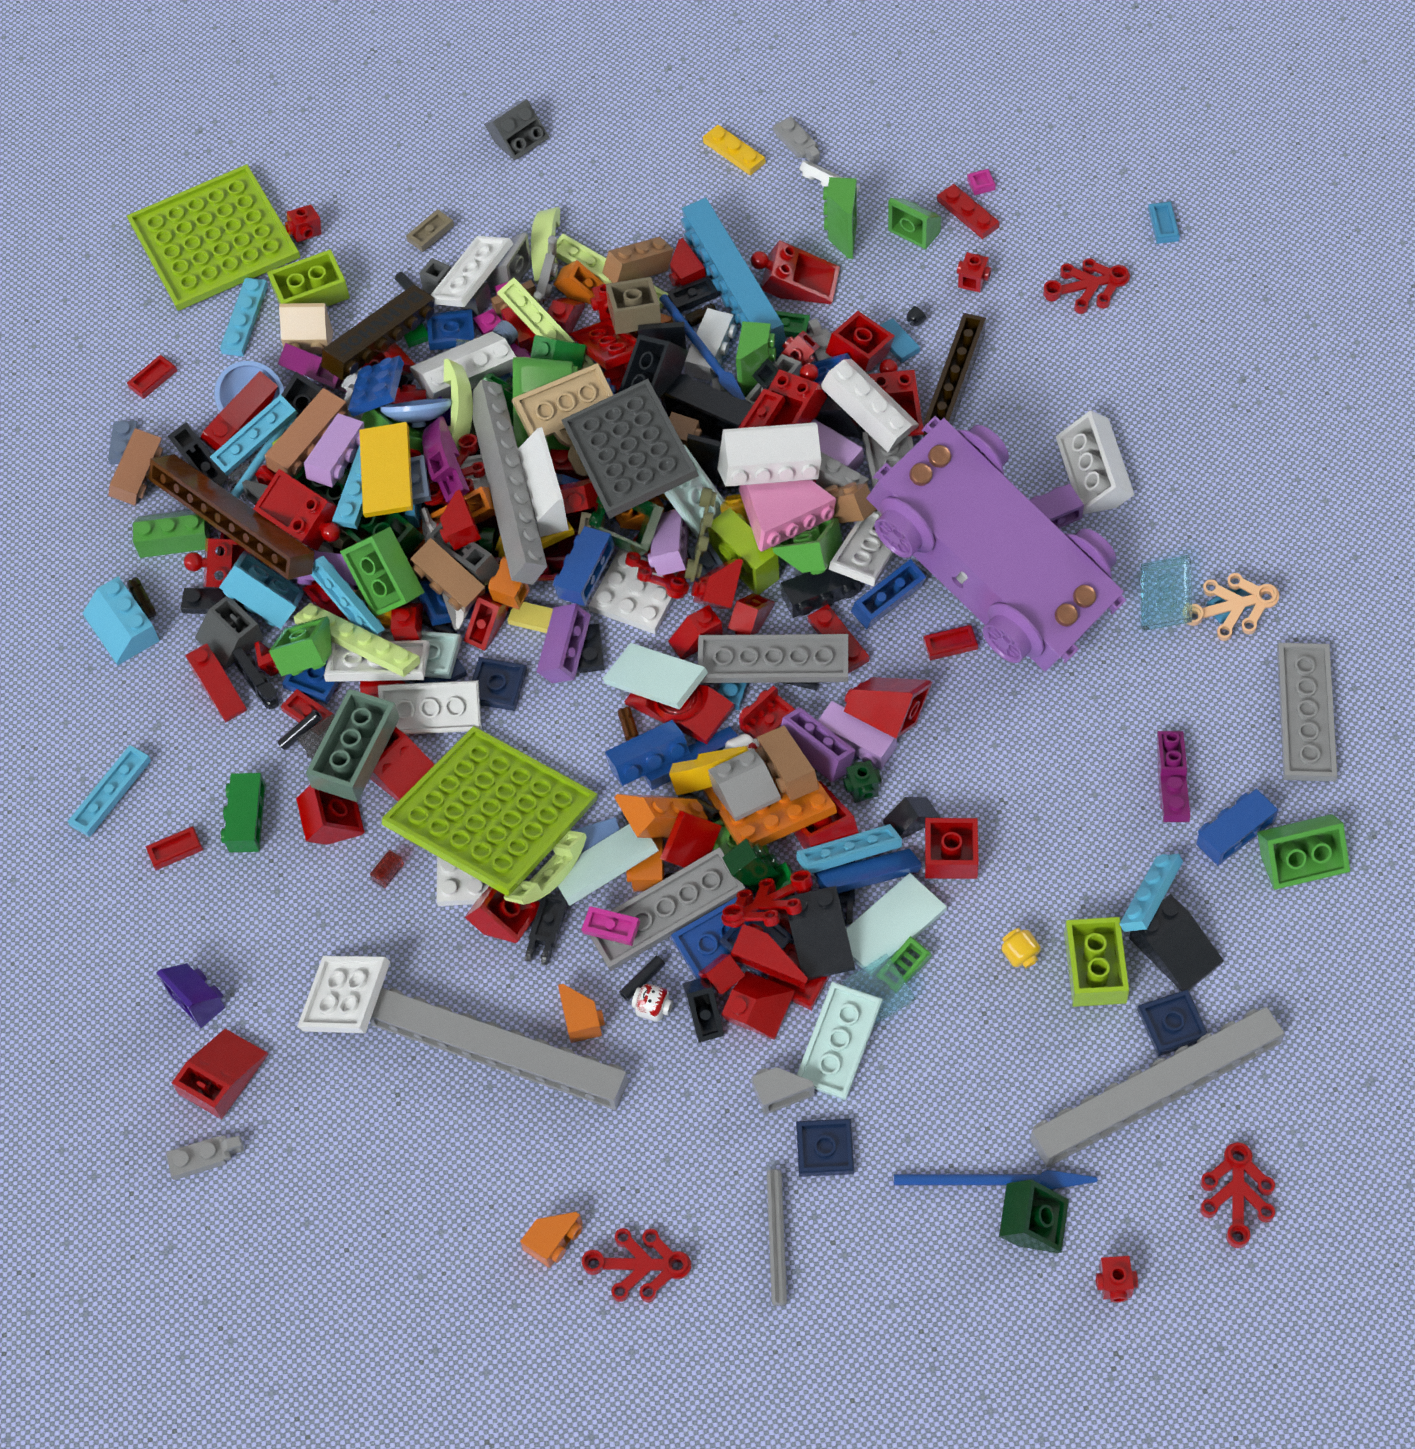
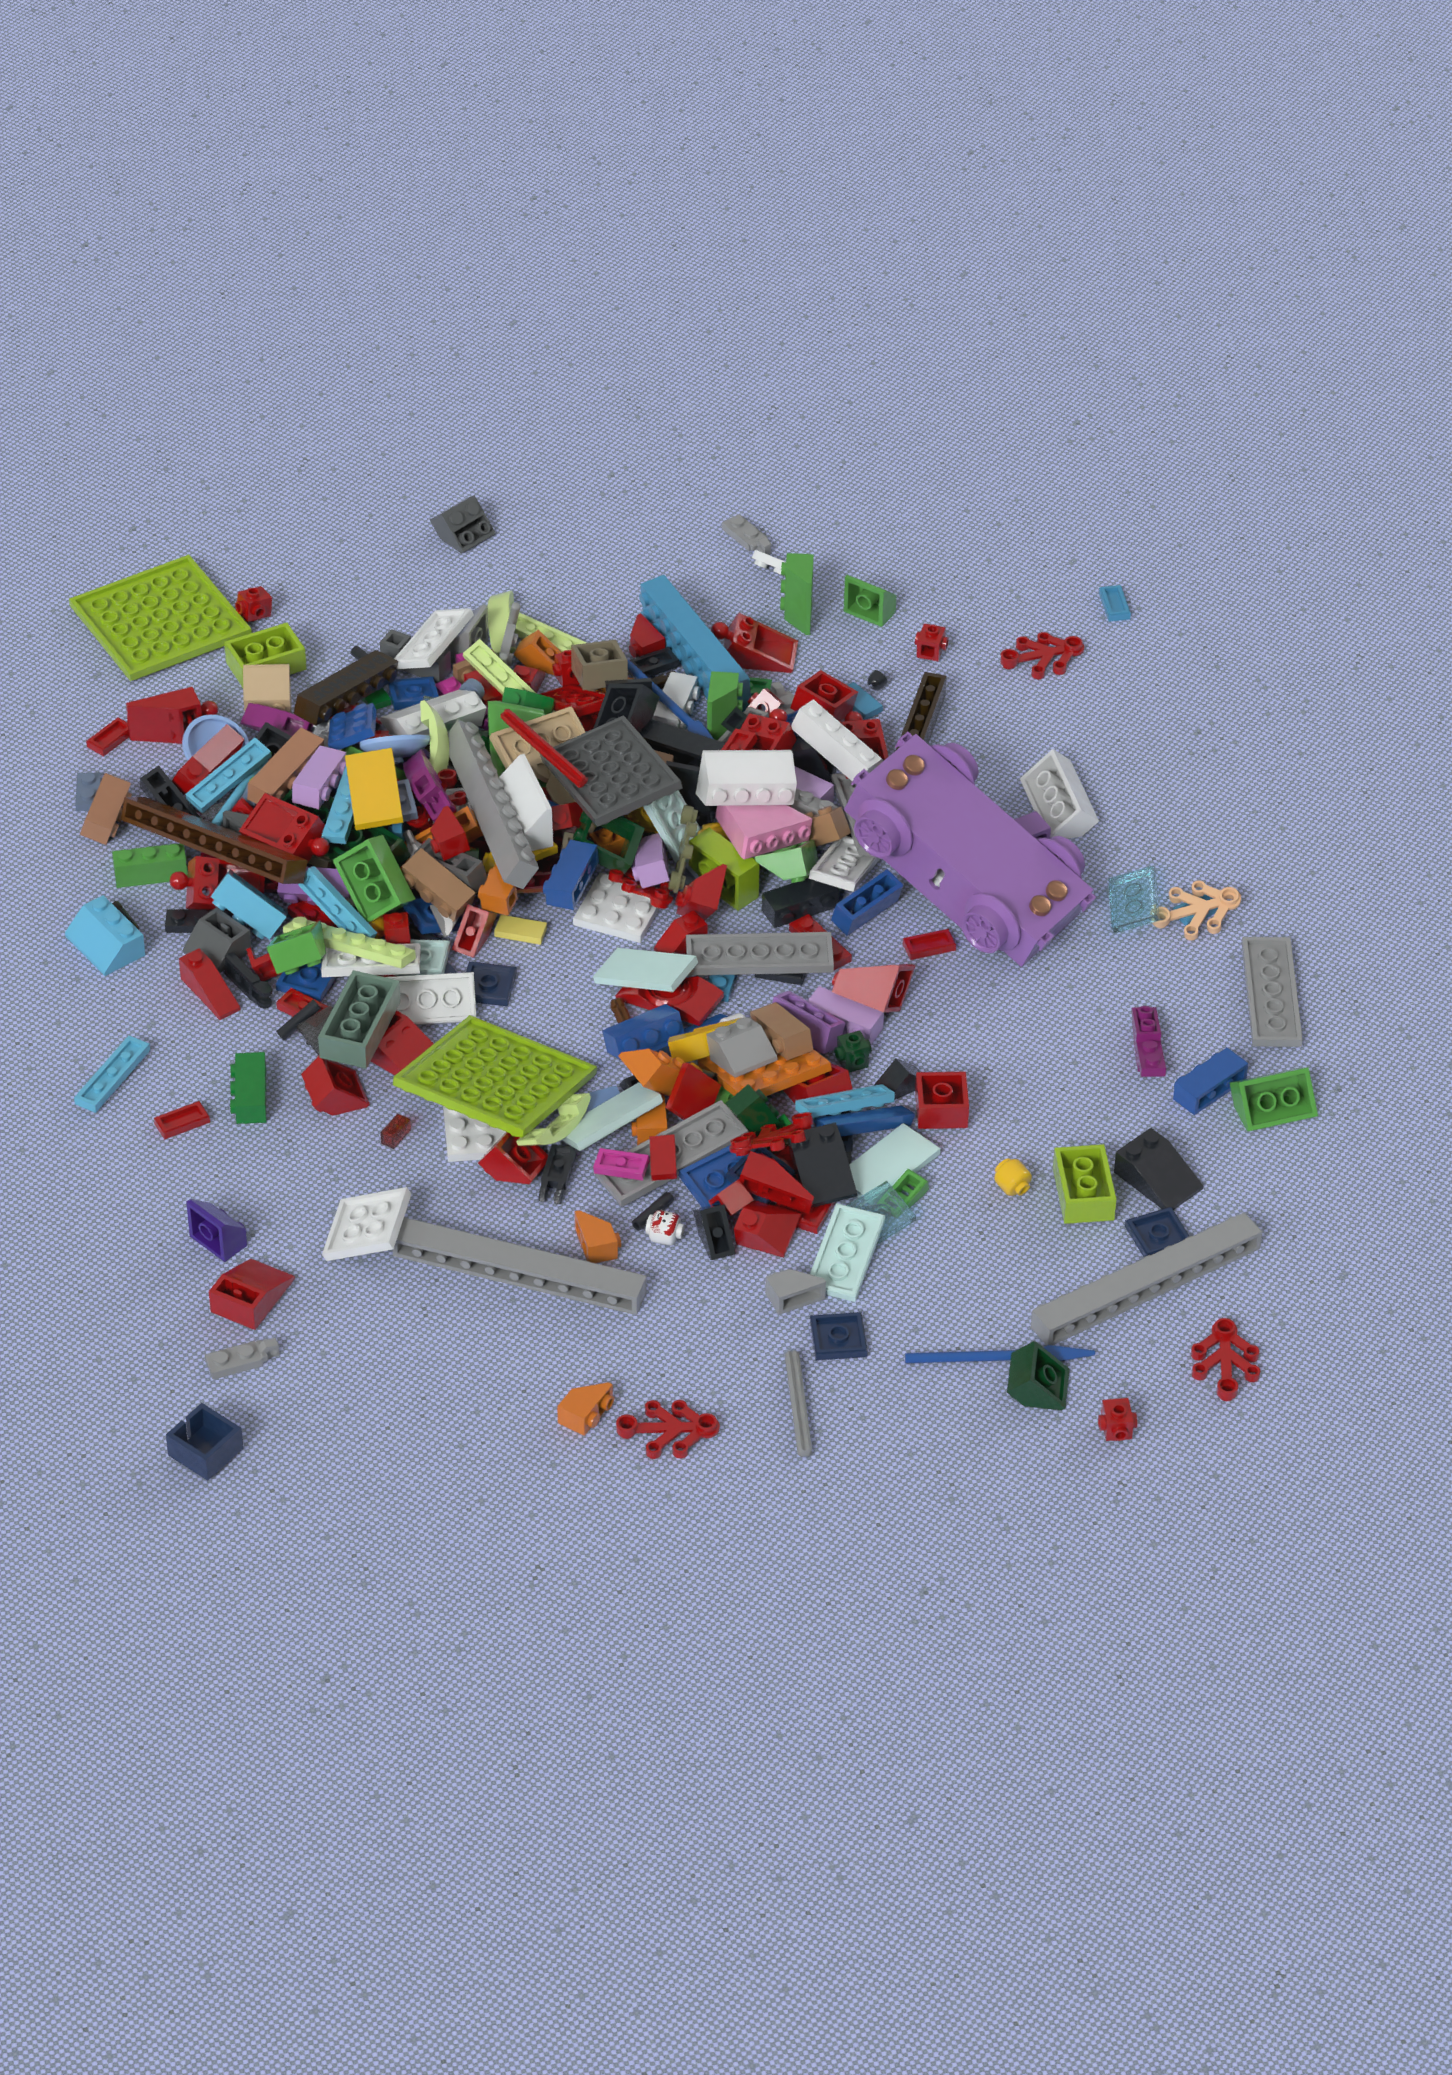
camera: 10 degrees left, 15 degrees down
medium azure plate [220,278,268,356] -> none
dark tan plate [406,209,454,252] -> none
medium lavender brick [536,603,591,683] -> none
black plate [579,623,605,673] -> none
medium nougat brick [602,236,674,283] -> none
yellow plate [703,125,766,176] -> none
red slope [728,593,775,635] -> none
red bracket [739,685,796,739] -> none
red plate [937,184,1000,239] -> none
dark pink tile [967,169,996,195] -> none
medium azure plate [1119,854,1183,932] -> none
none -> red slope [126,687,218,744]
none -> dark blue piece [166,1403,244,1481]
none -> red axle [500,709,588,788]
none -> red tile [649,1134,677,1181]

